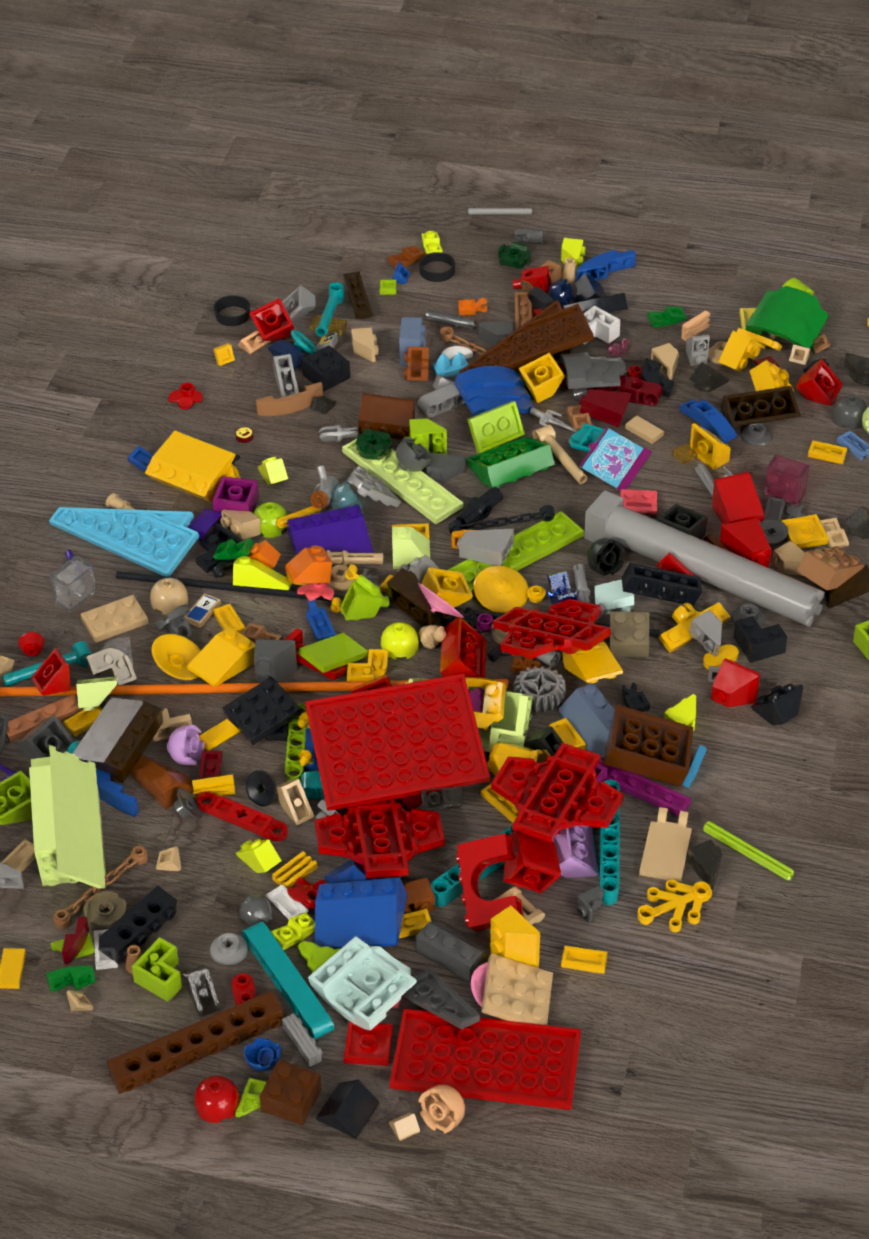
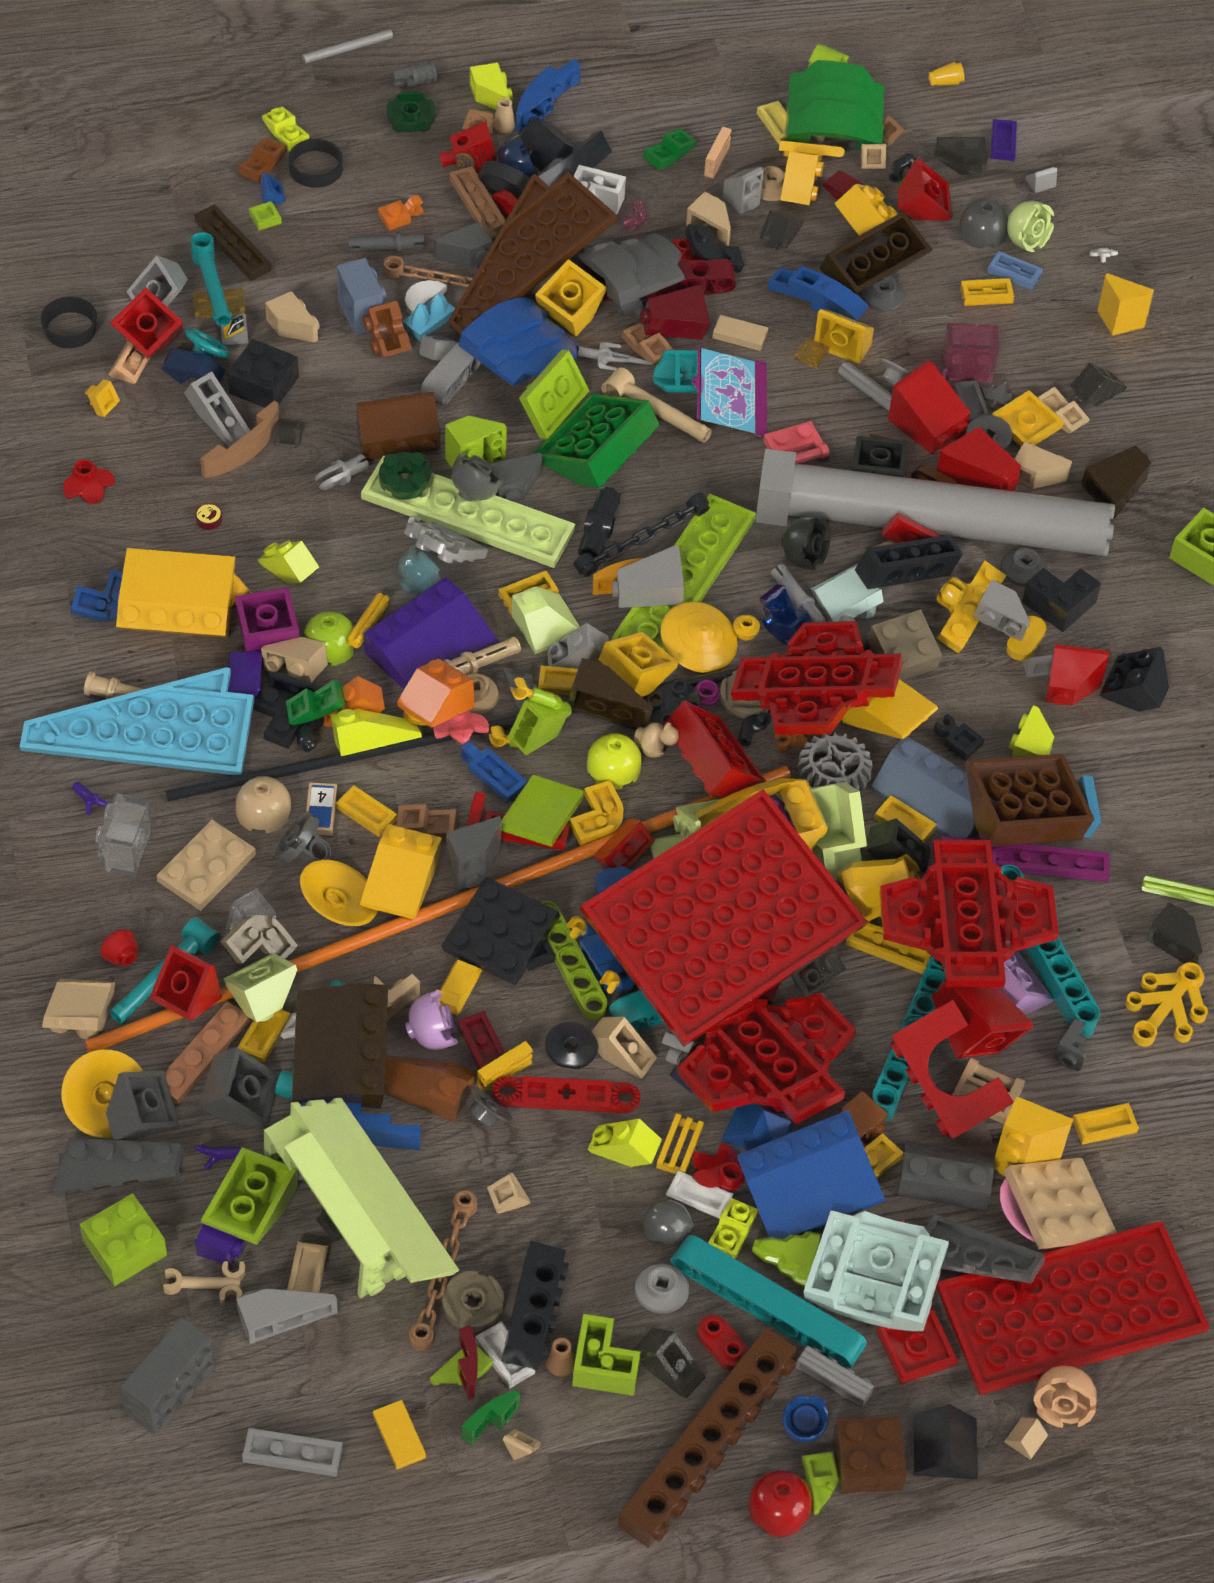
camera: 30 degrees left, 10 degrees up
piece [310,465,339,509] -> none
bright pink hat [418,583,464,618] -> none
tan tile [639,807,692,883] -> none
medium nougat slope [797,546,865,590] -> none

